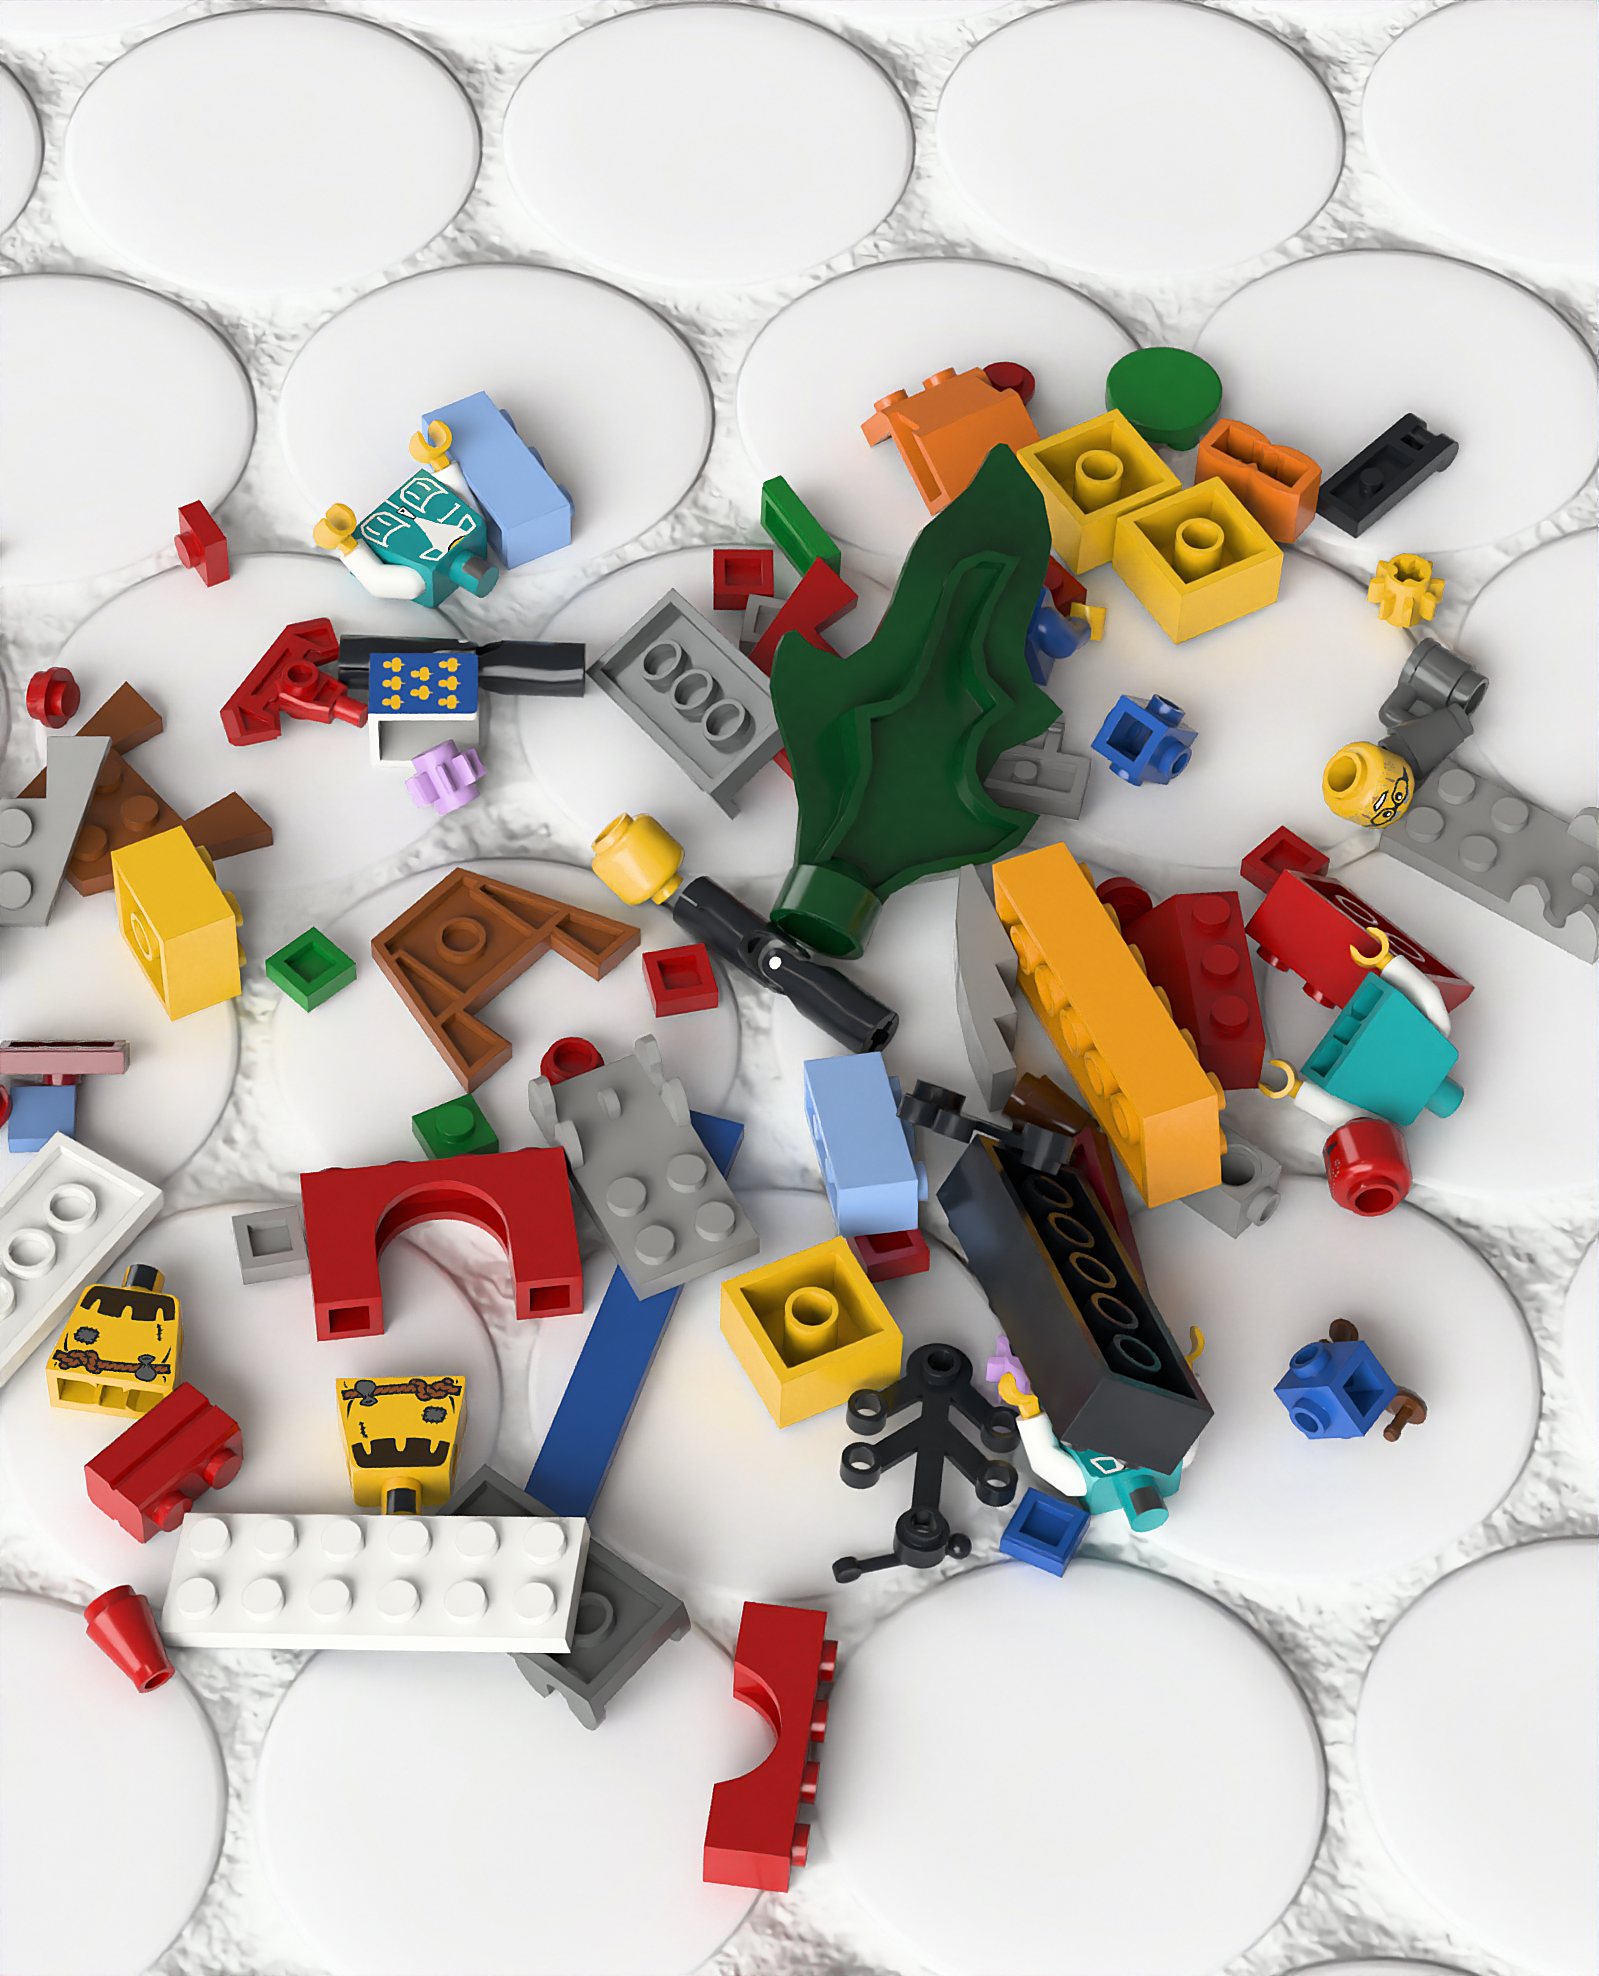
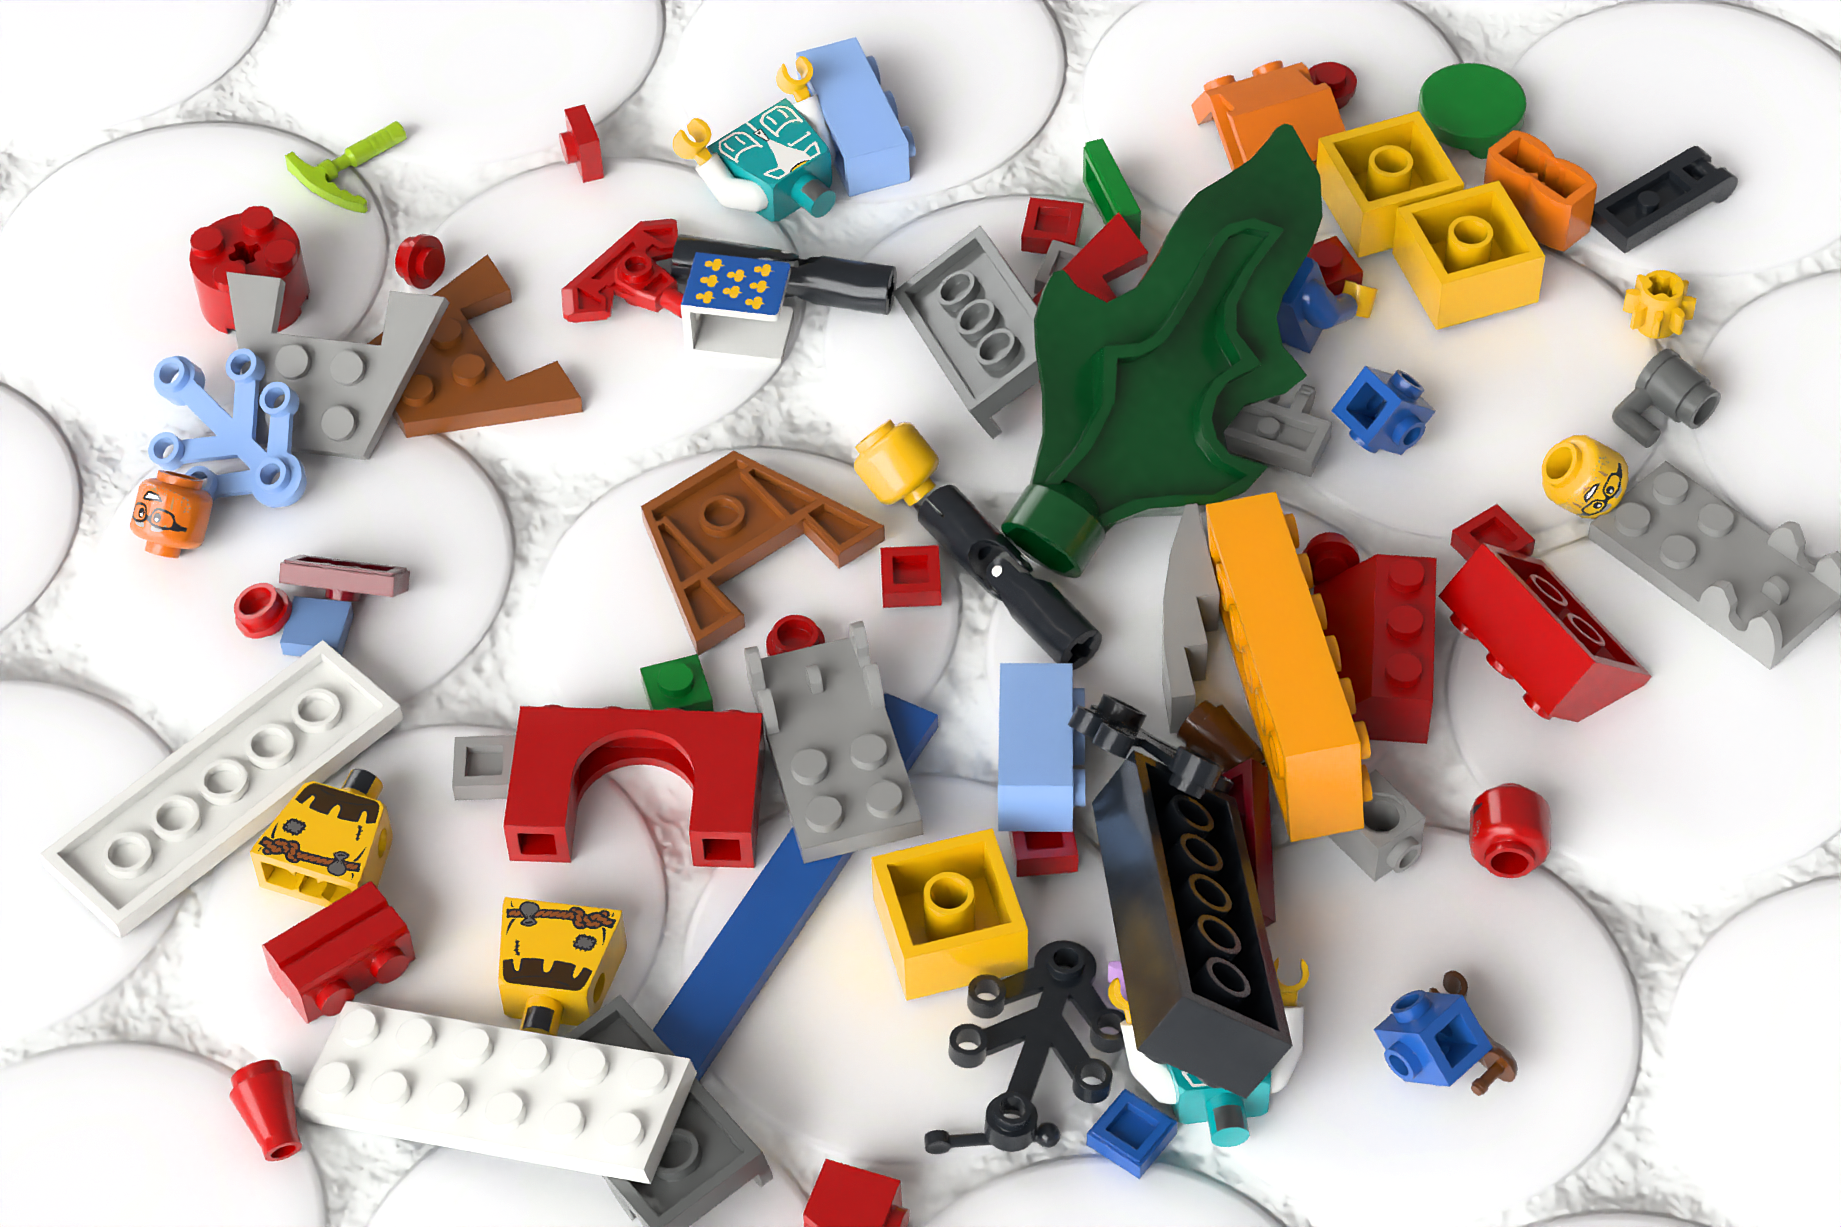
camera: 15 degrees right, 0 degrees up
yellow brick [111,825,246,1022] -> none
green plate [265,926,357,1013] -> none
lavender gear [405,739,487,816] -> none
teal torso [1258,927,1464,1129] -> none
dark grey cone [1378,703,1474,781] -> none

